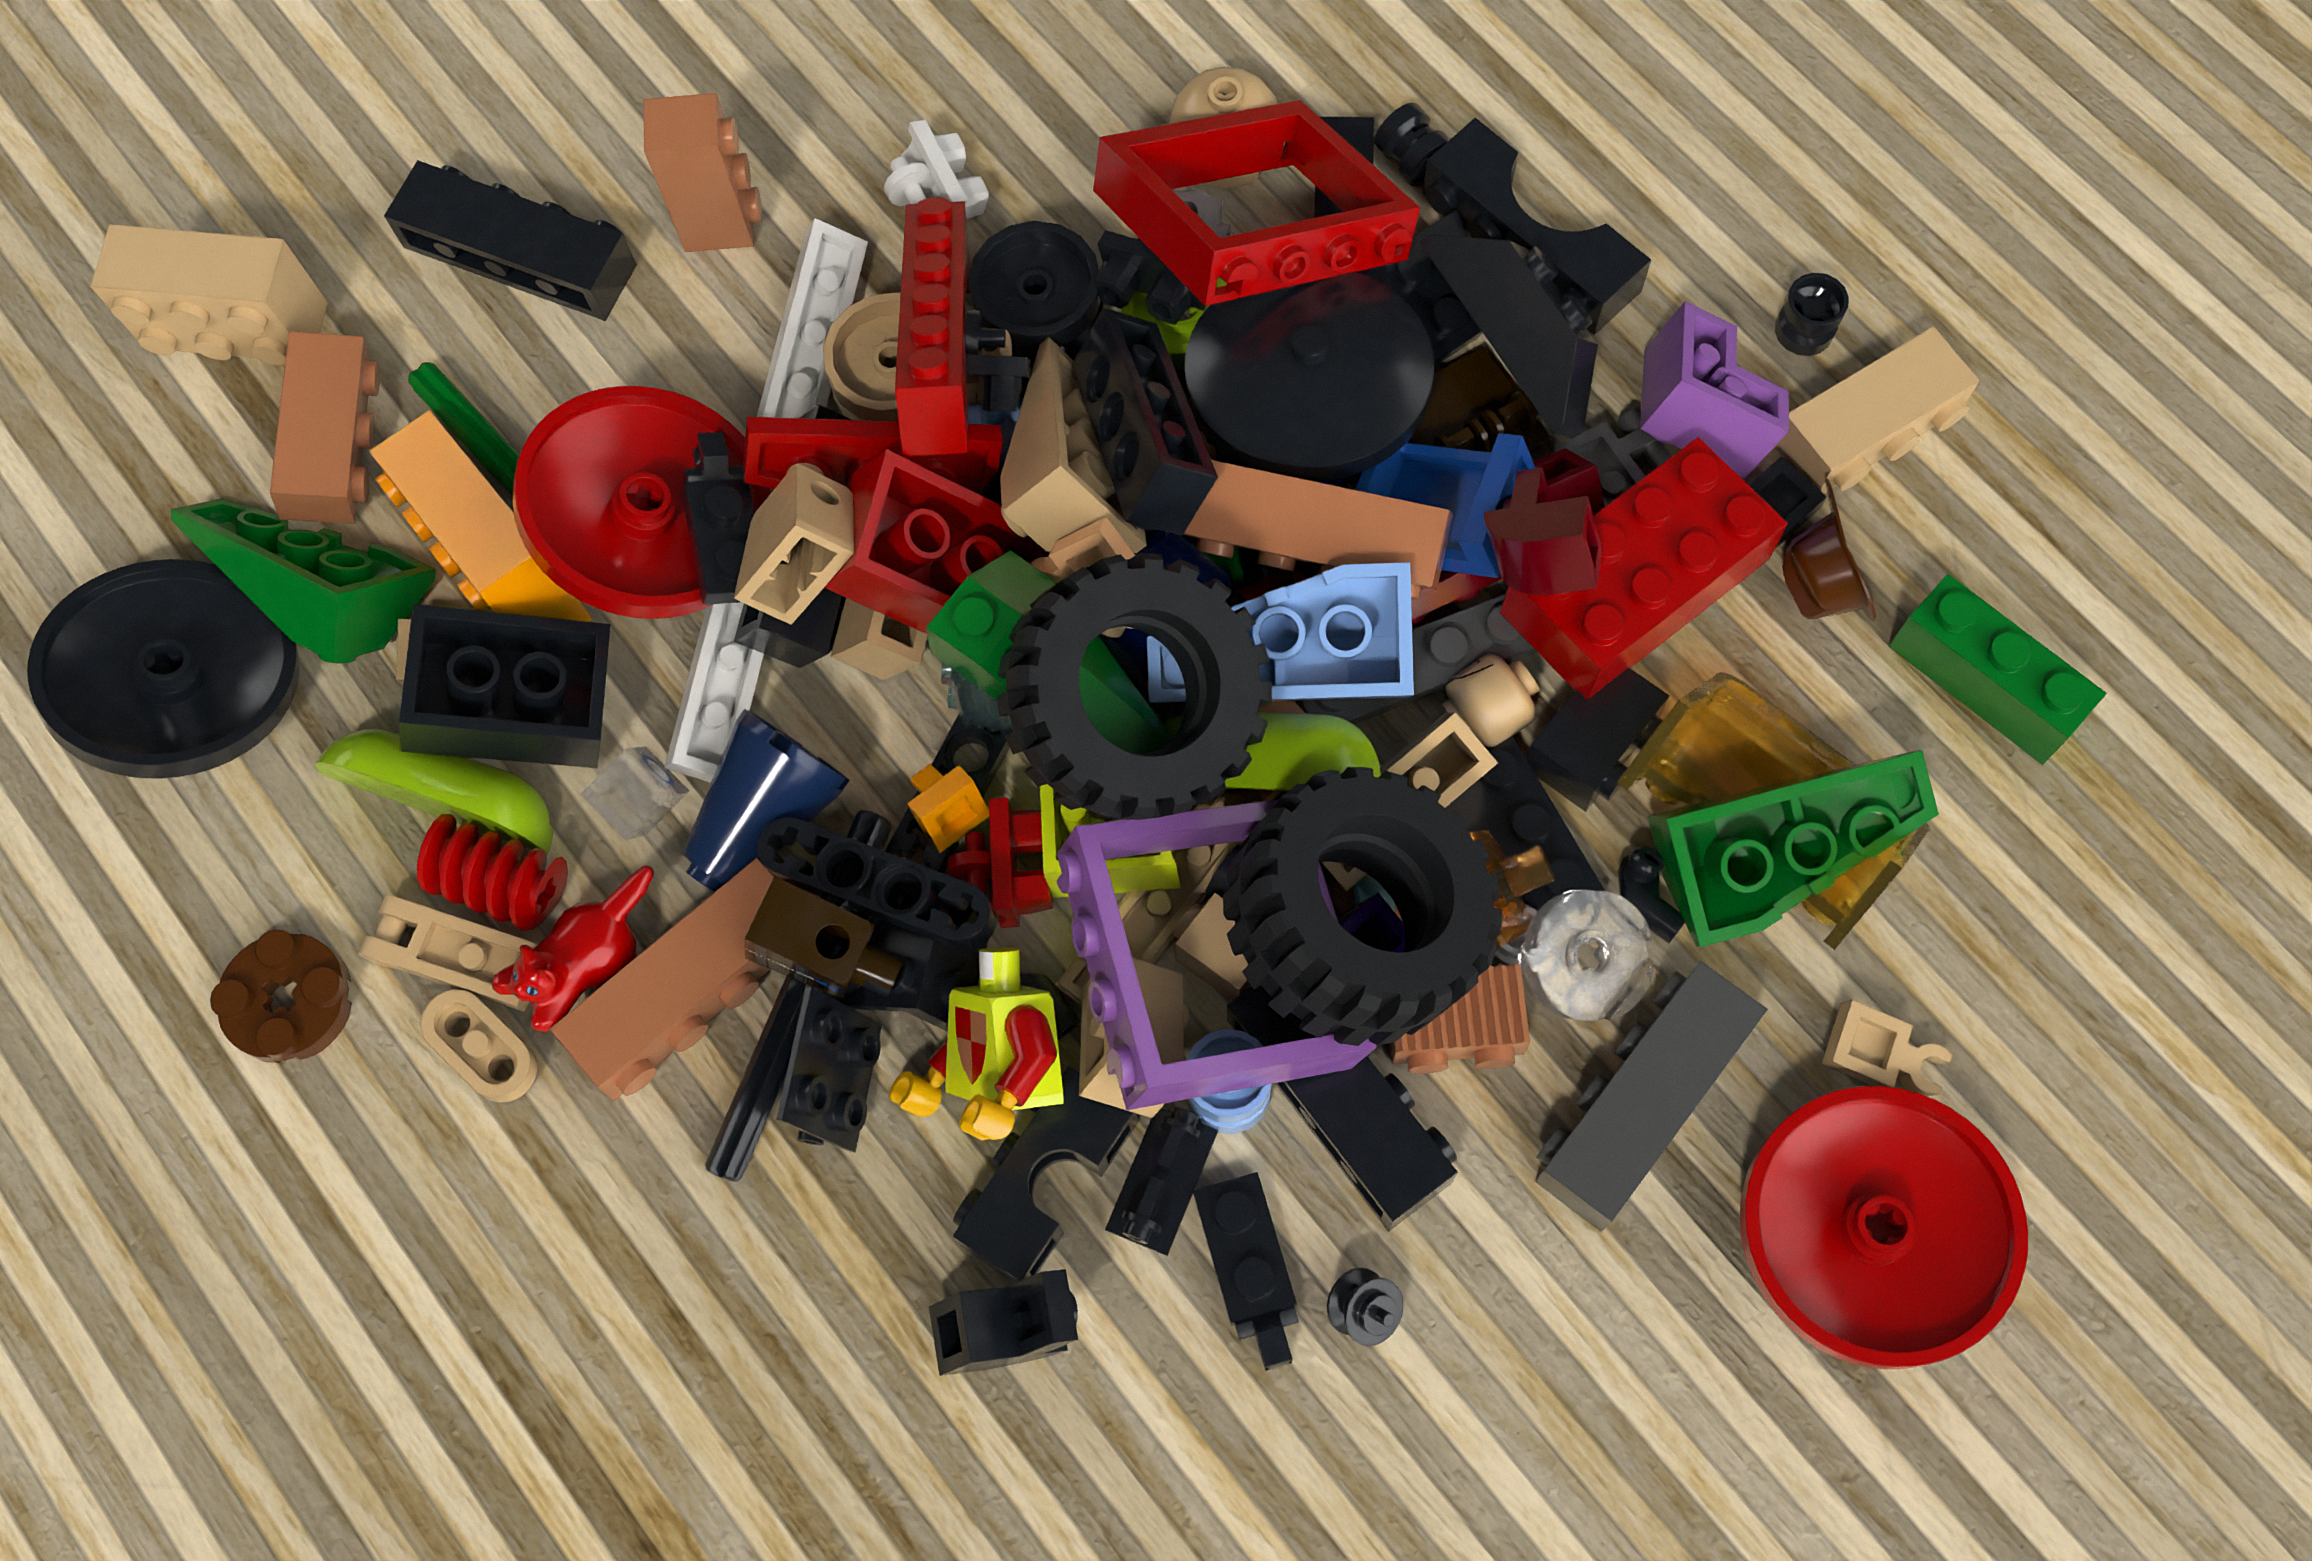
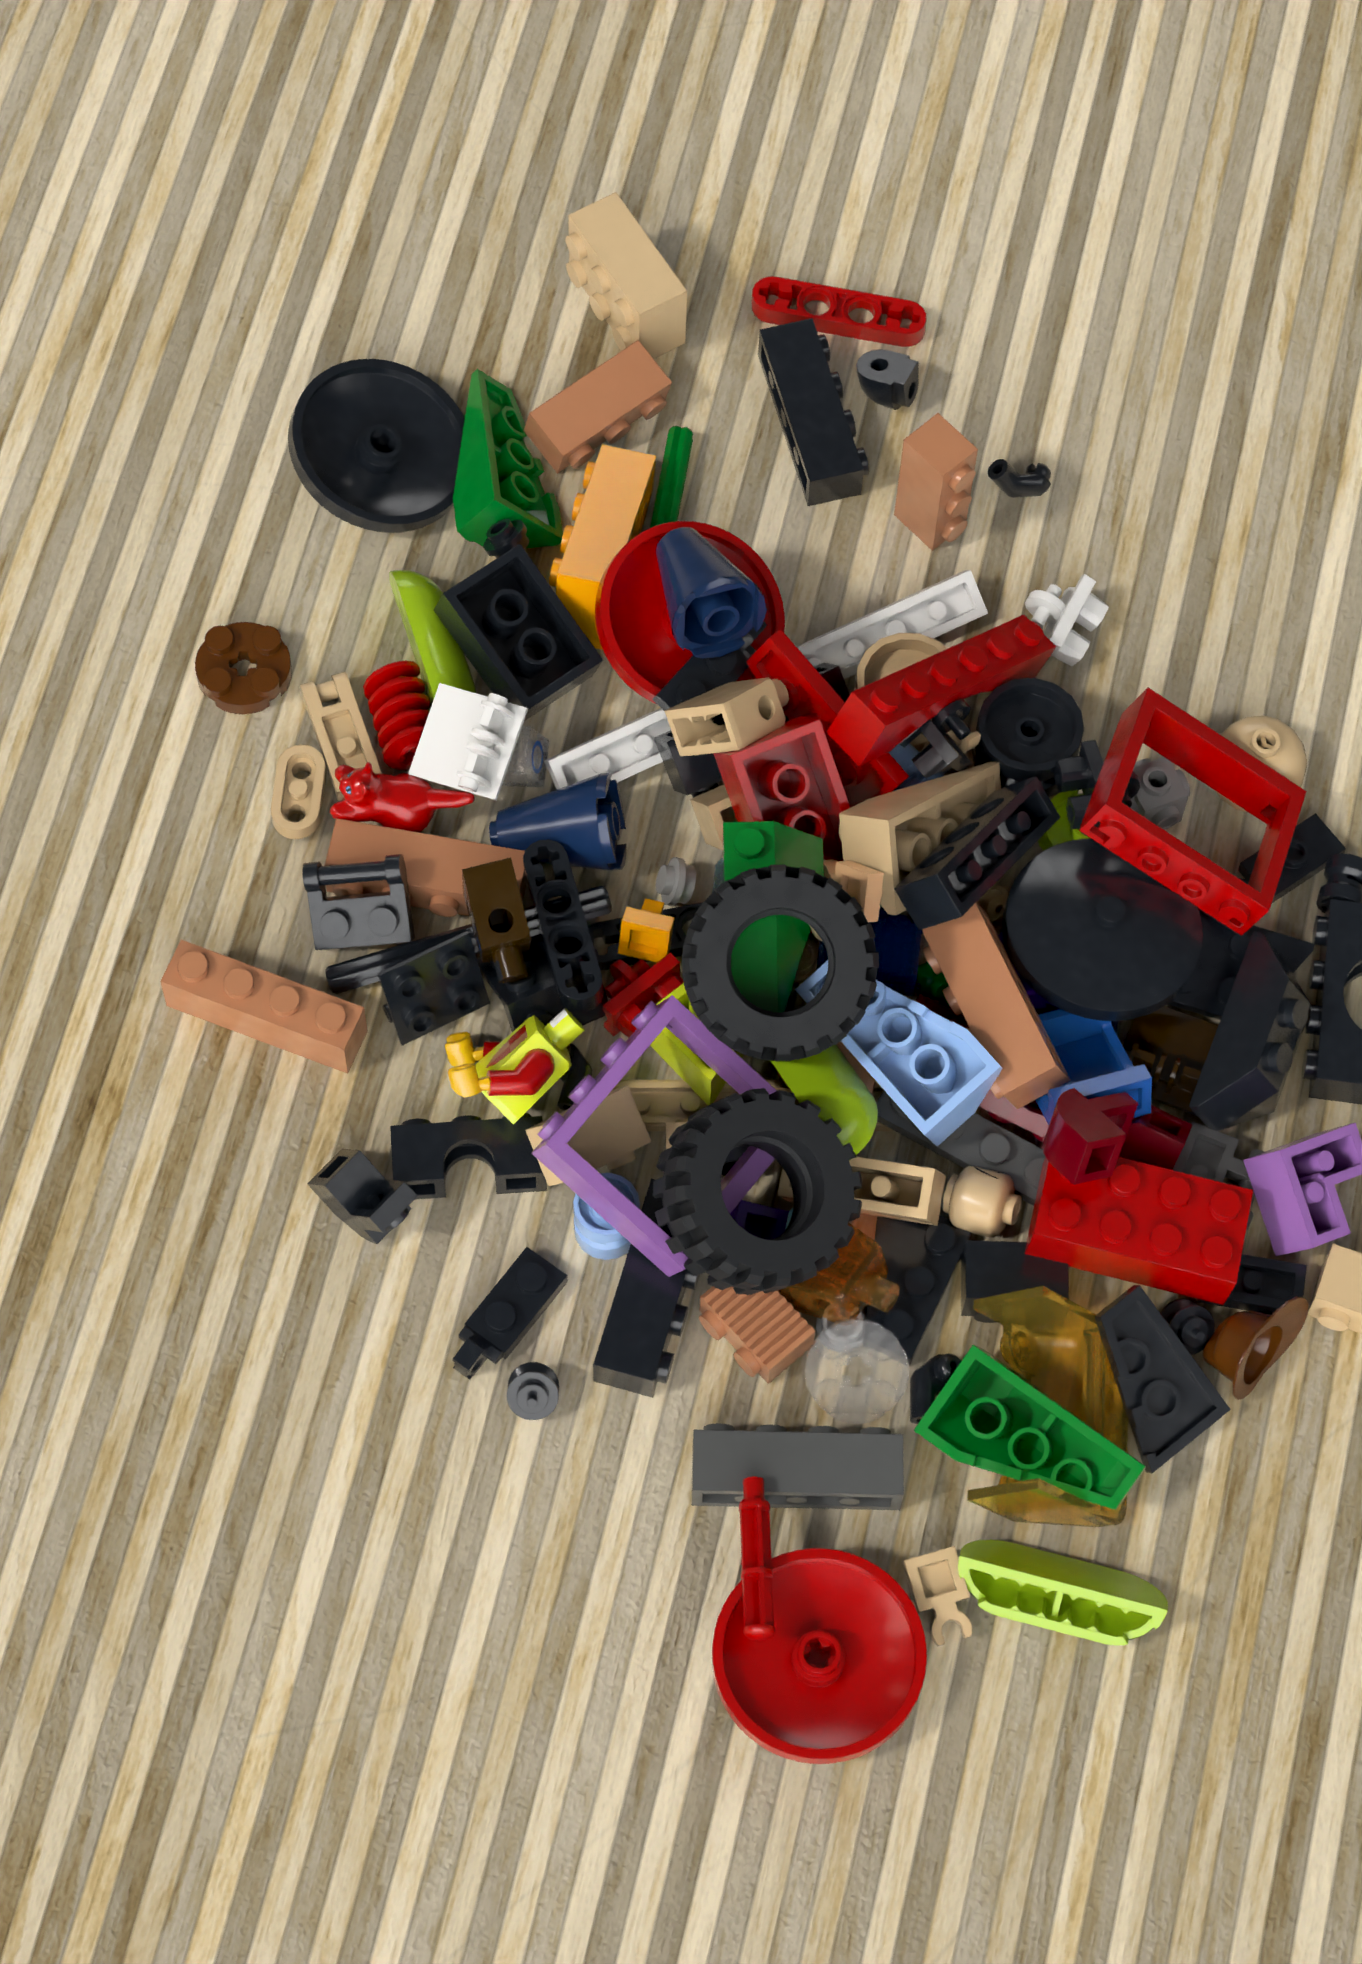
camera: 45 degrees right, 5 degrees down
black hinge [1105,1107,1218,1256] -> none
green brick [1888,574,2107,765] -> none
none -> nougat brick [160,940,368,1074]
none -> plate [302,854,415,950]
none -> white hinge [408,683,528,801]
none -> black plate [483,519,529,559]
none -> dark blue cone [656,527,767,659]
none -> light grey plate [656,857,696,906]
none -> red piece [739,1476,775,1641]
none -> red beam [752,276,927,347]
none -> black piece [856,349,919,410]
none -> lime brick [958,1540,1168,1646]
none -> black arm [988,459,1051,498]
none -> black wing [1094,1285,1231,1473]
none -> black wheel [1161,1299,1215,1355]

